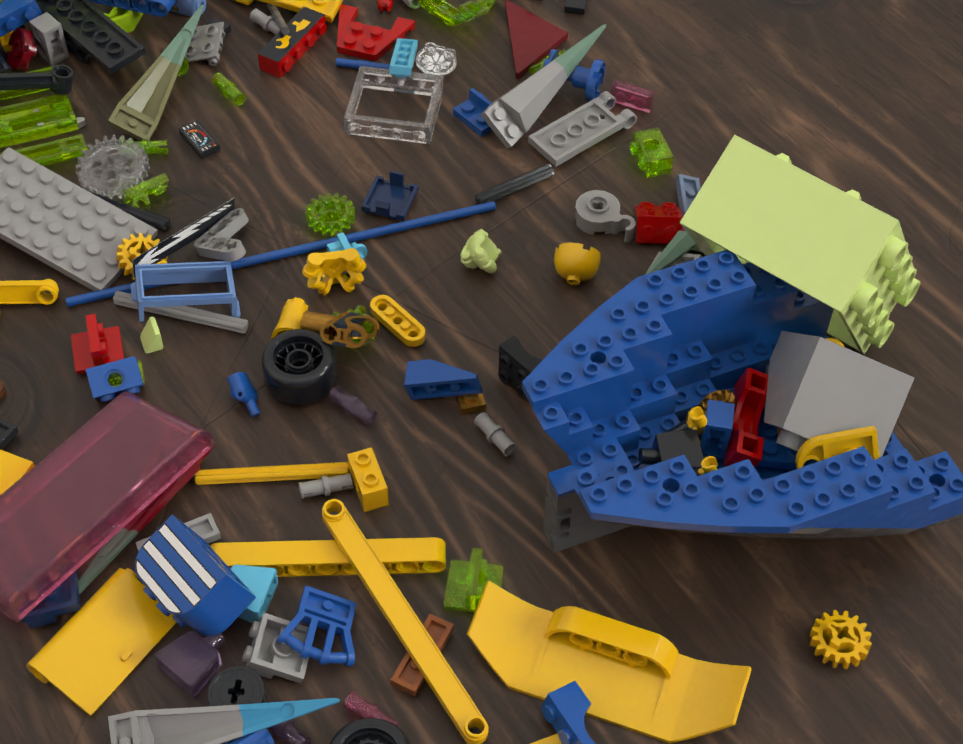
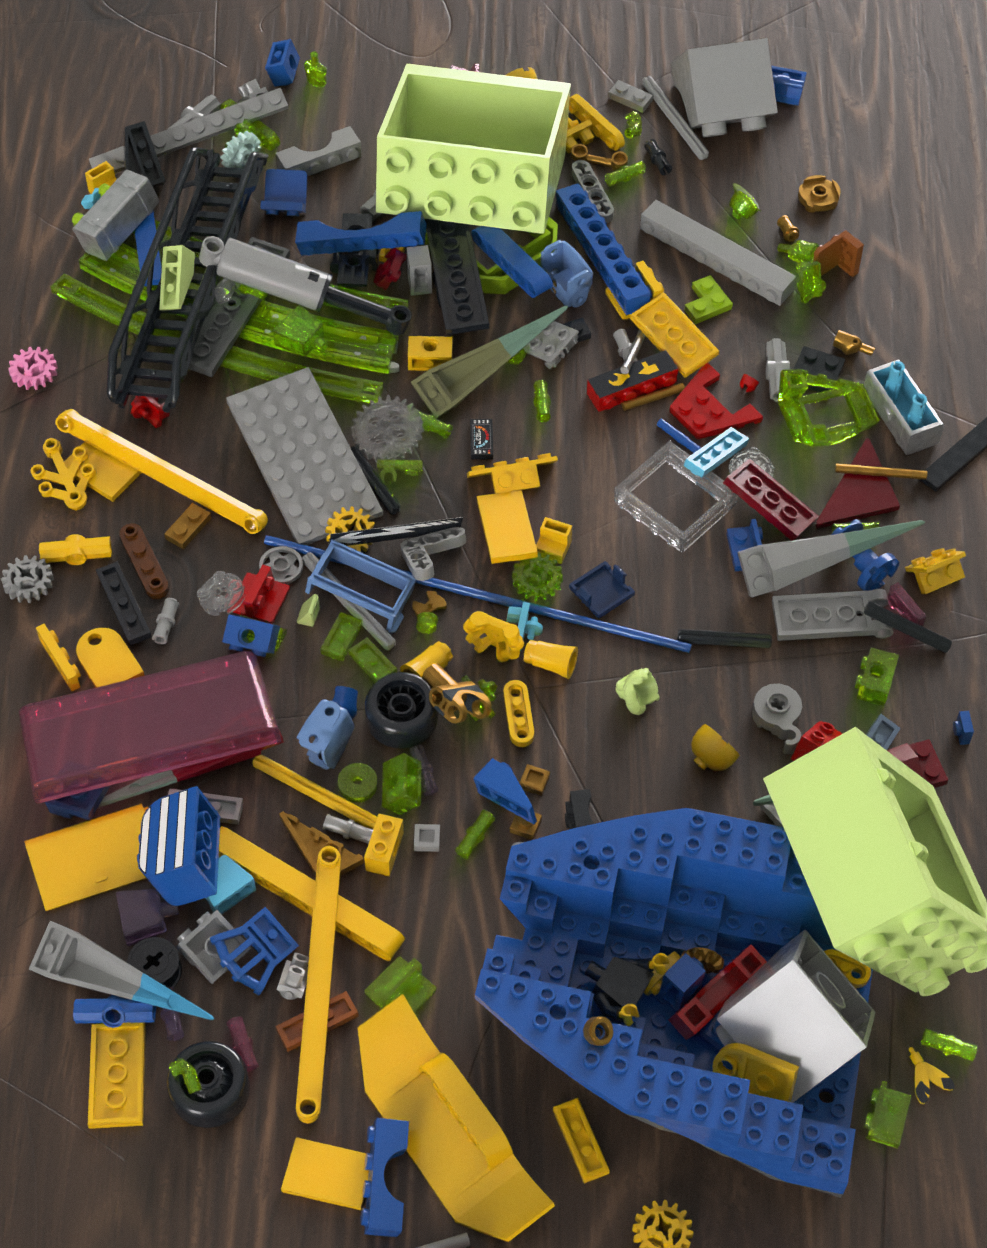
camera: 35 degrees right, 5 degrees up
none -> light grey pin [152,598,179,644]
none -> clear plate [197,571,245,616]
none -> light grey wheel [259,546,303,584]
none -> light grey hips [277,953,309,1000]
none -> pearl gold wing [279,811,364,876]
none -> medium blue piece [296,699,354,770]
none -> clear neon green plate [320,612,362,662]
none -> clear neon green piece [338,763,378,802]
none -> clear neon green plate [348,637,397,682]
none -> clear neon green brick [382,753,421,815]
none -> yellow brick [408,336,453,371]
none -> pearl gold piece [412,591,447,621]
none -> light grey plate [414,824,440,852]
none -> clear neon green bush [416,612,438,634]
none -> clear neon green pin [455,810,495,859]
none -> yellow bracket [467,453,558,494]
none -> yellow tile [477,490,538,564]
none -> pearl gold tile [520,764,550,796]
none -> yellow plant [523,640,578,679]
none -> yellow piece [536,517,572,564]
none -> yellow tile [553,1098,610,1183]
none -> pearl gold piece [583,1017,613,1046]
none -> pearl gold bar [621,383,685,411]
none -> dark red plate [723,458,819,541]
none -> pearl gold bar [835,464,927,480]
none -> black axle [864,602,952,653]
none -> clear neon green bracket [864,1081,911,1148]
none -> yellow bracket [905,548,966,594]
none -> yellow piece [909,1047,955,1104]
none -> clear neon green pin [921,1028,978,1061]

